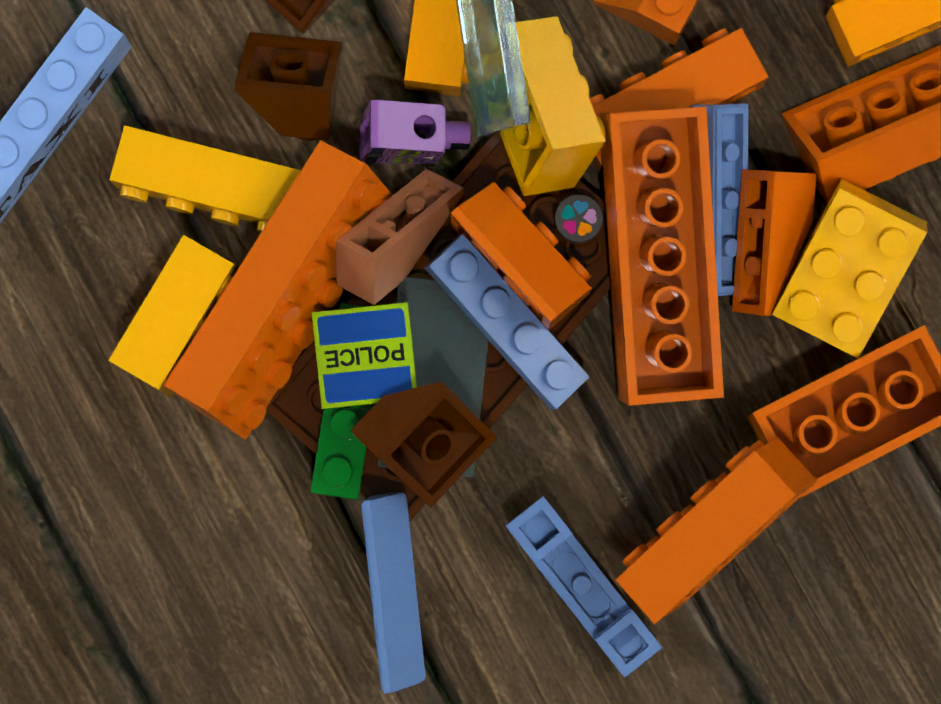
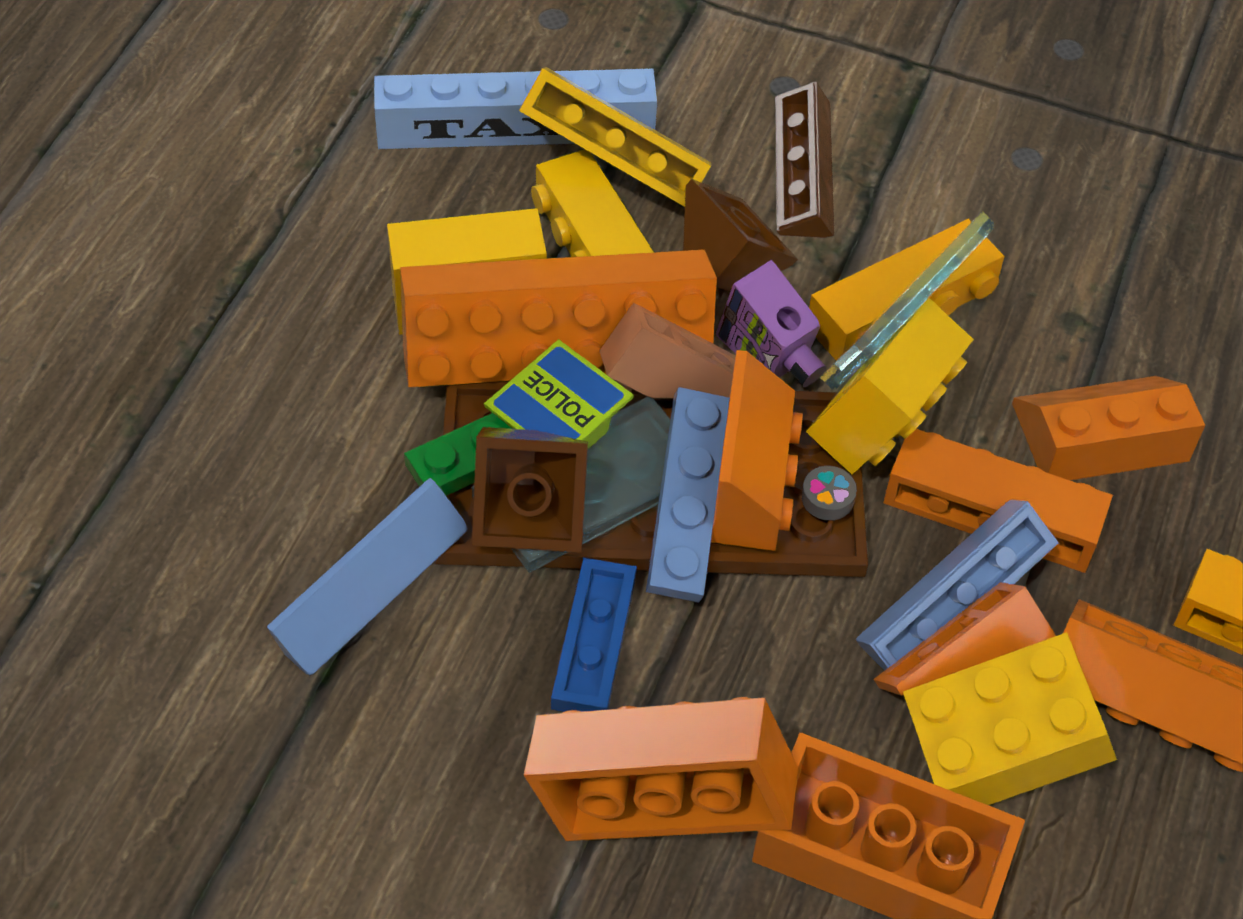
camera: 45 degrees right, 30 degrees down
medium blue slope [505,496,662,678] -> none
orange brick [600,106,724,406] -> none
none -> yellow brick [519,67,711,207]
none -> blue plate [551,557,637,712]

